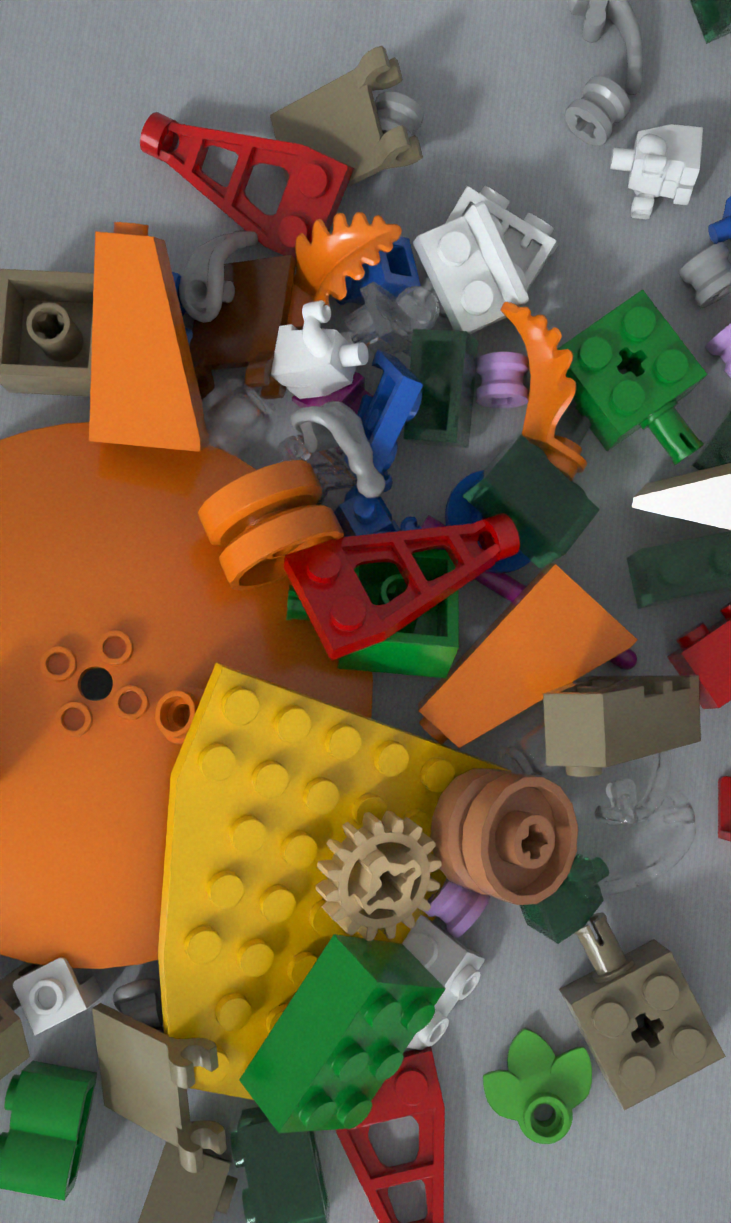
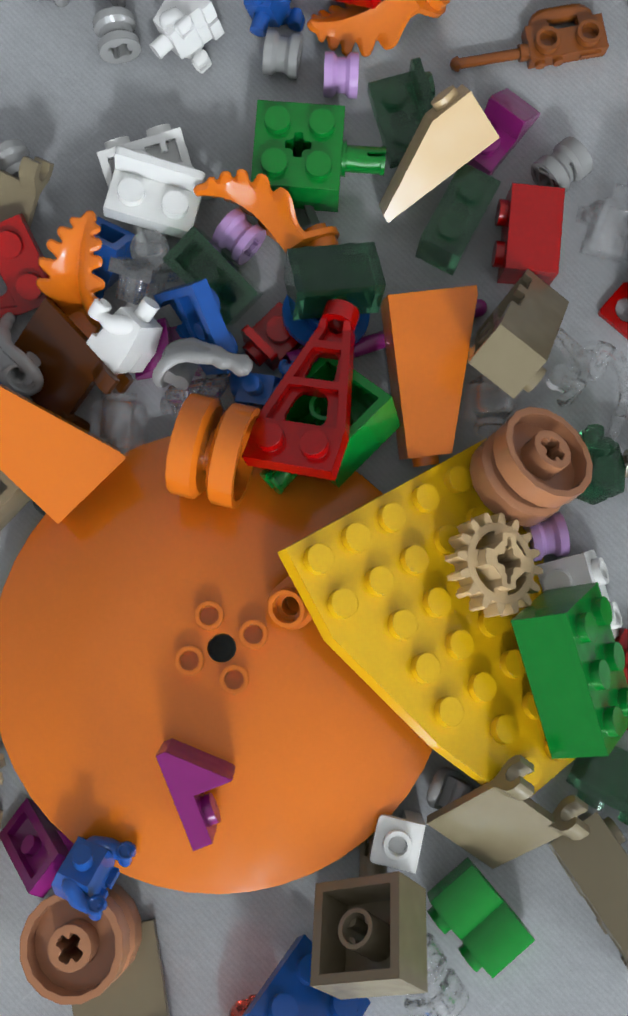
camera: 50 degrees left, 0 degrees up
none -> red bracket [241,301,302,372]

